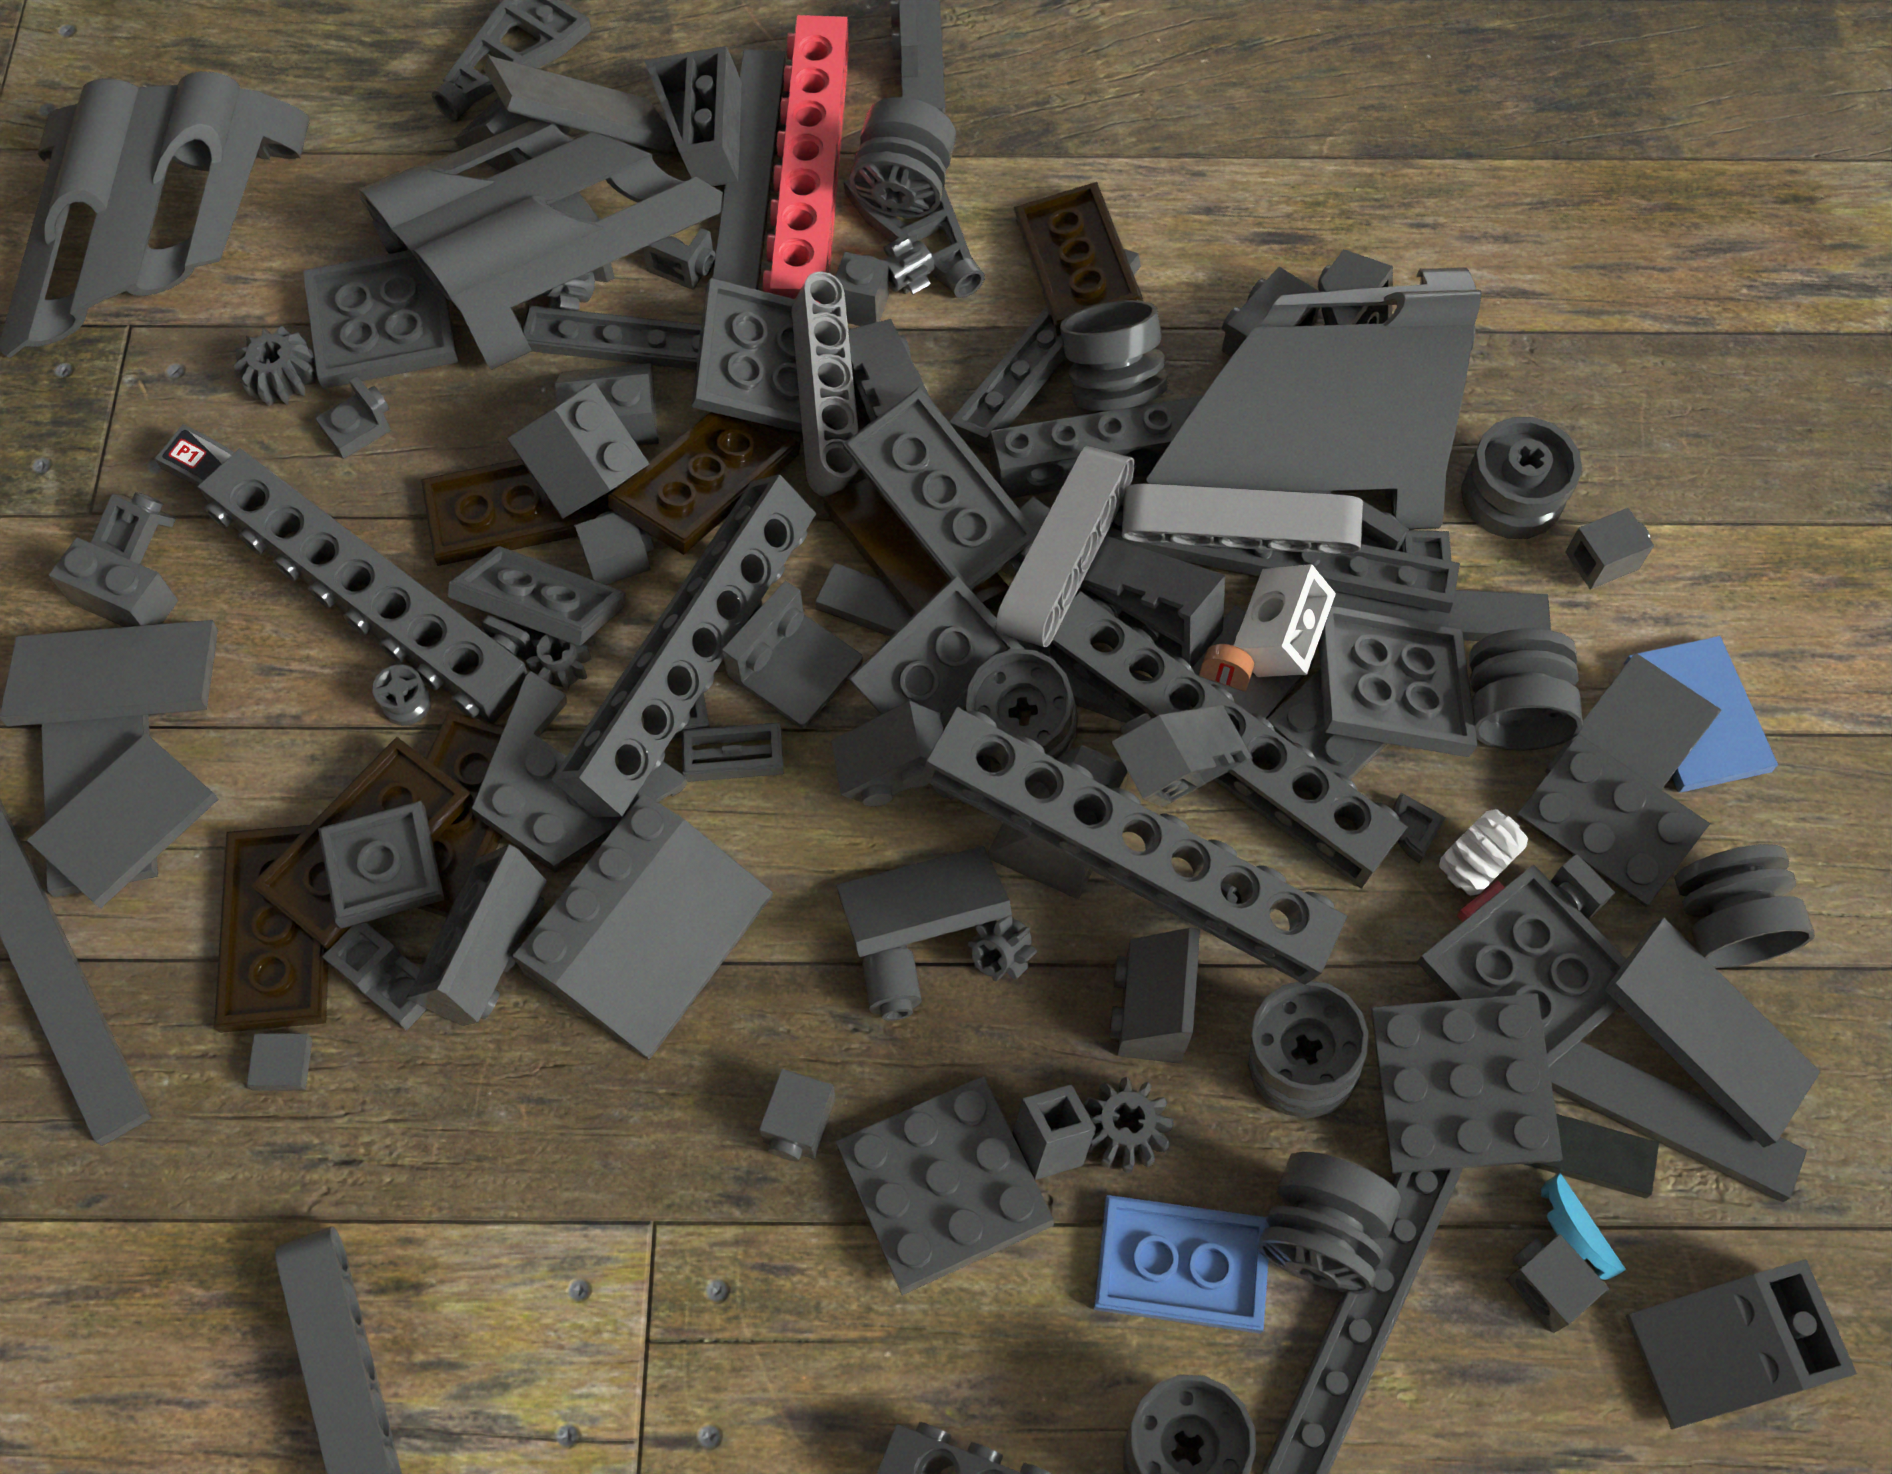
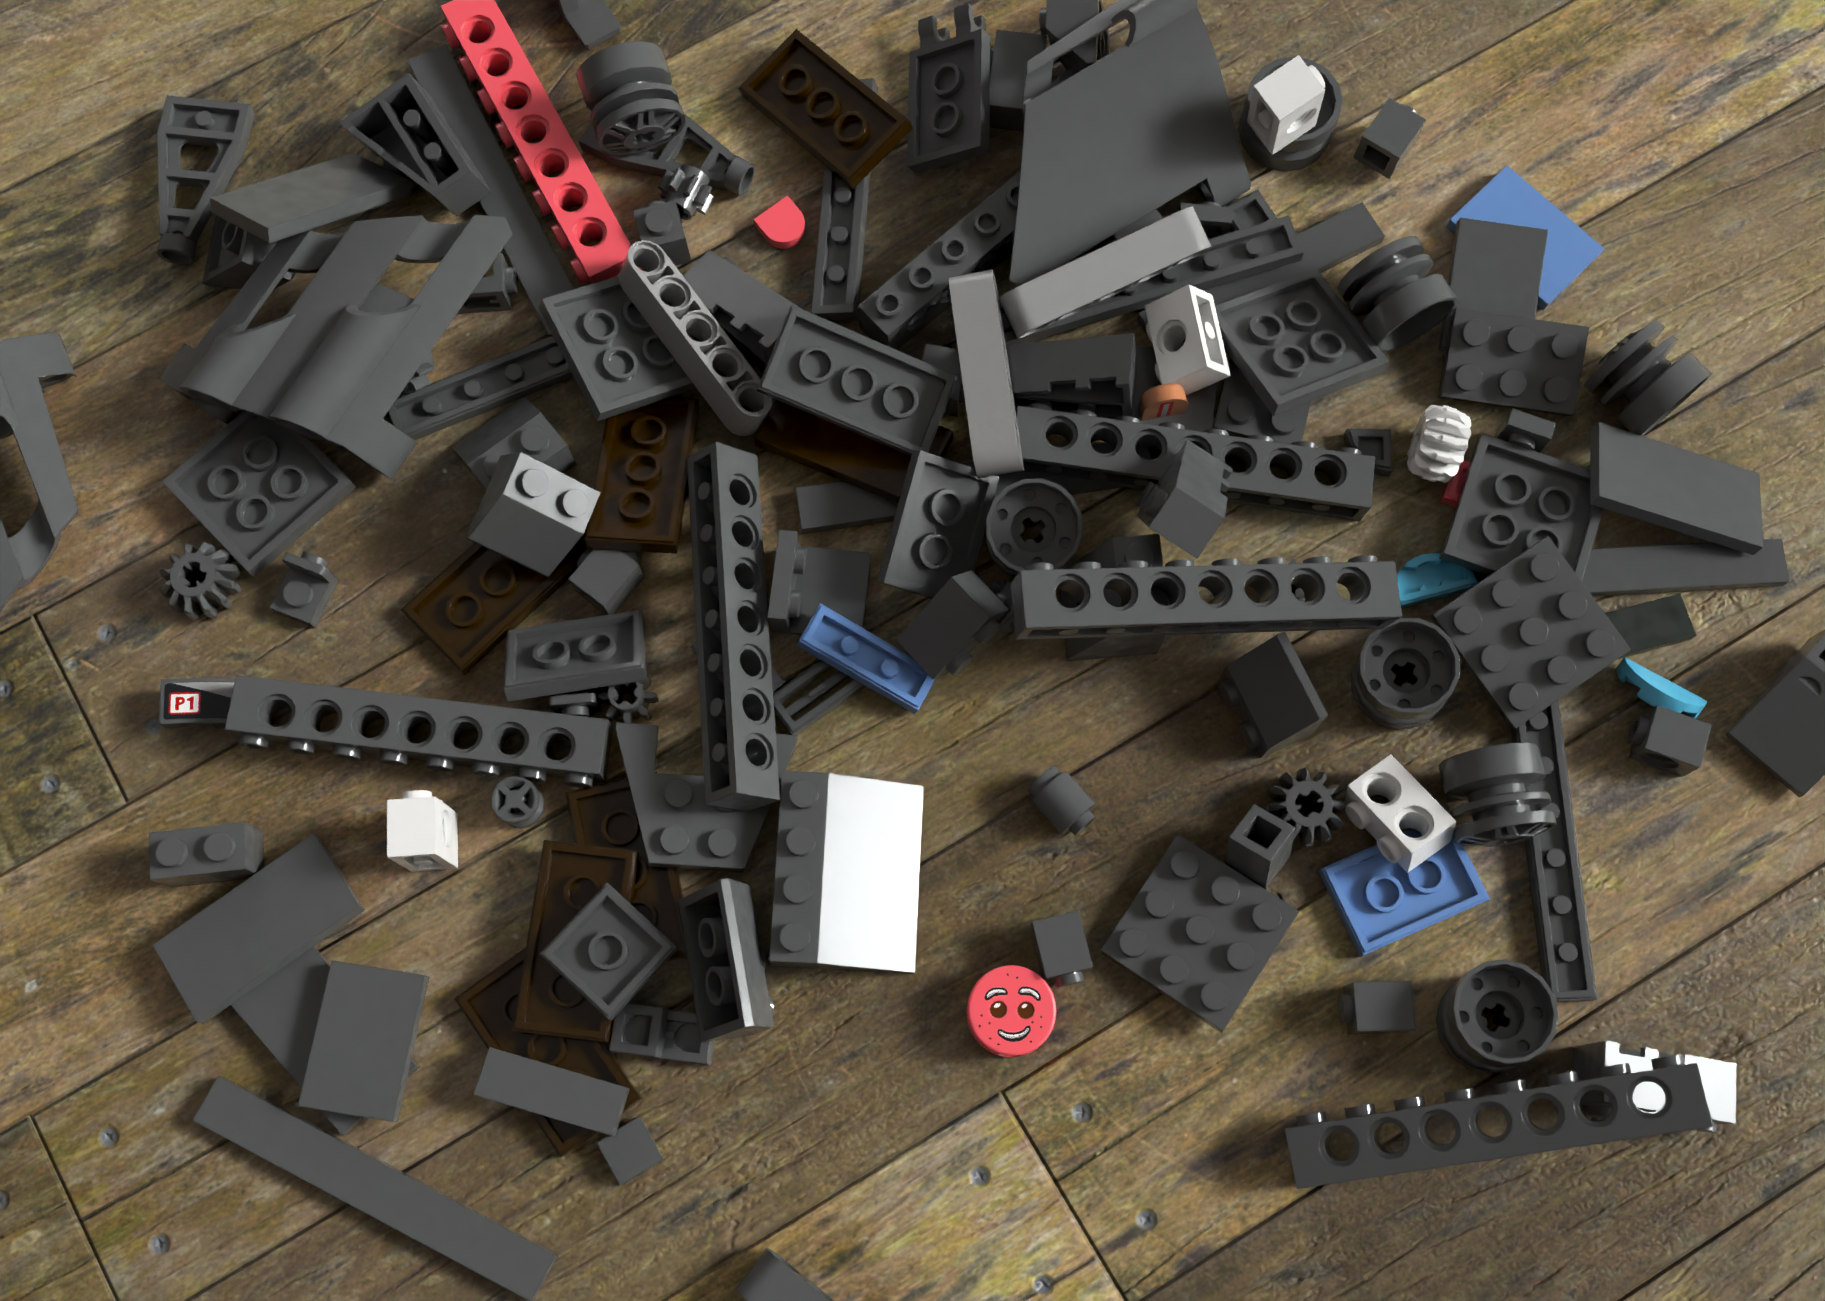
camera: 30 degrees left, 10 degrees up
dark grey bracket [90,492,176,564] -> none
dark grey tile [836,845,1012,957] -> none
dark grey gear [968,916,1037,982] -> none
dark grey wheel [1060,301,1169,411] -> none
none -> white brick [387,790,458,872]
none -> dark grey tile [473,1047,630,1136]
none -> coral tile [753,195,806,249]
none -> medium blue tile [796,603,935,714]
none -> dark grey tile [907,3,990,174]
none -> coral head [966,965,1056,1058]
none -> white brick [1247,55,1325,155]
none -> dark grey brick [1337,981,1416,1034]
none -> white brick [1345,754,1456,873]
none -> medium azure tile [1397,553,1479,609]

